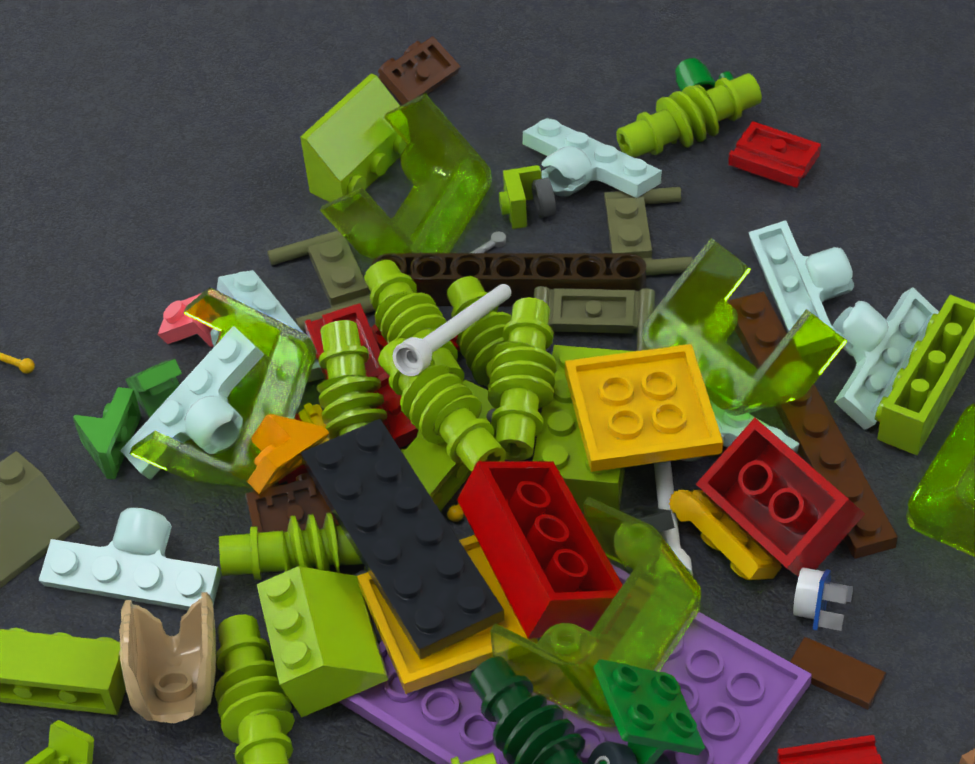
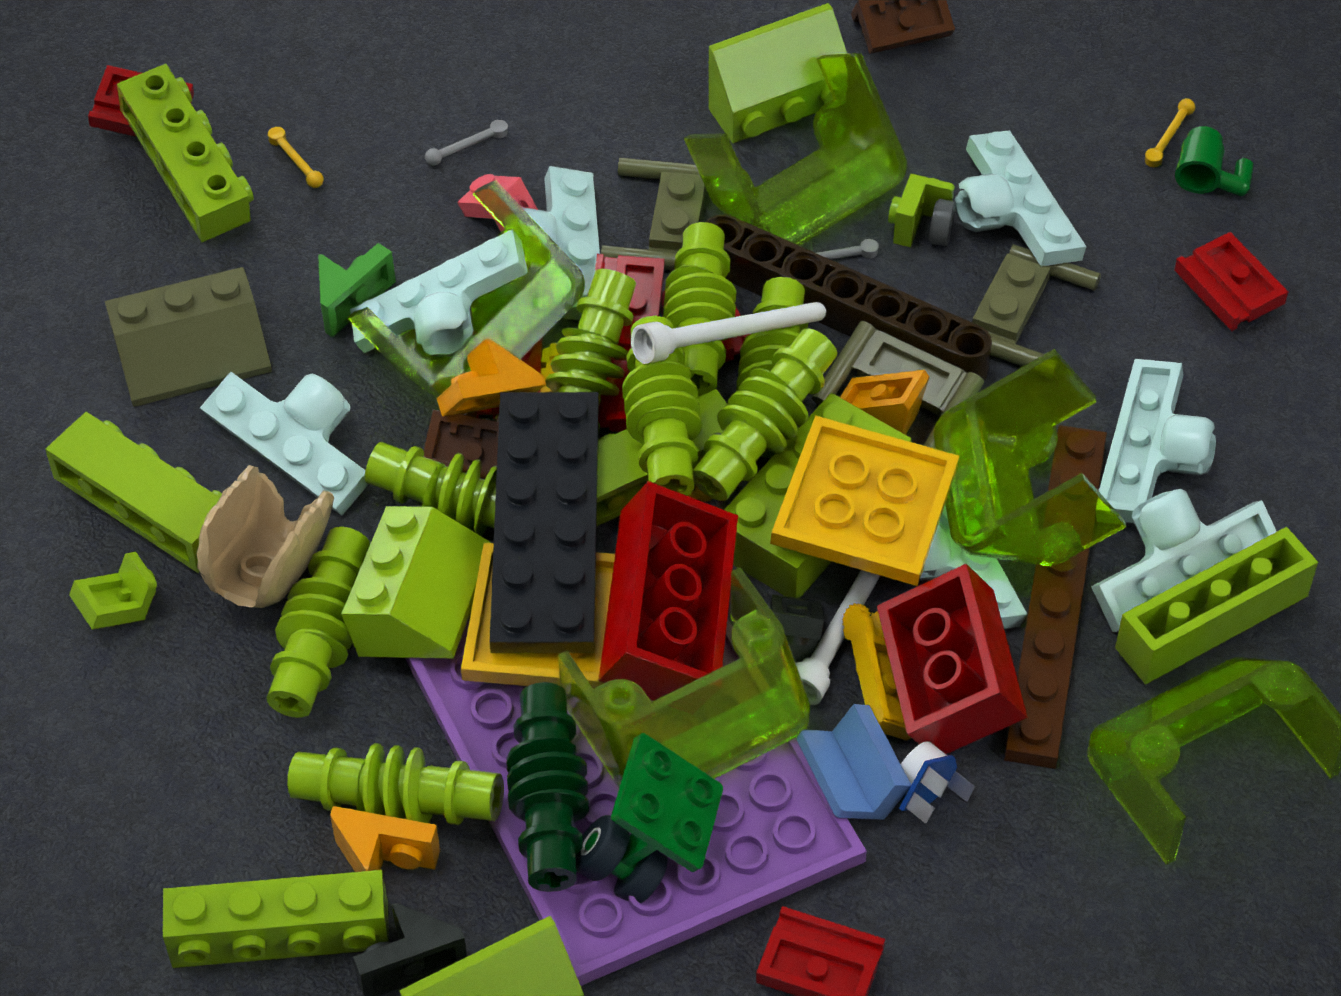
camera: 25 degrees right, 5 degrees up
bright green slope [125,359,182,418] -> none
lime piece [616,73,762,158] -> none
reddish brown piece [790,637,886,710] -> none
none -> light grey hinge [425,120,508,166]
none -> medium blue panel [796,704,911,820]
none -> light orange slope [840,370,930,435]
none -> yellow hinge [1145,98,1196,167]

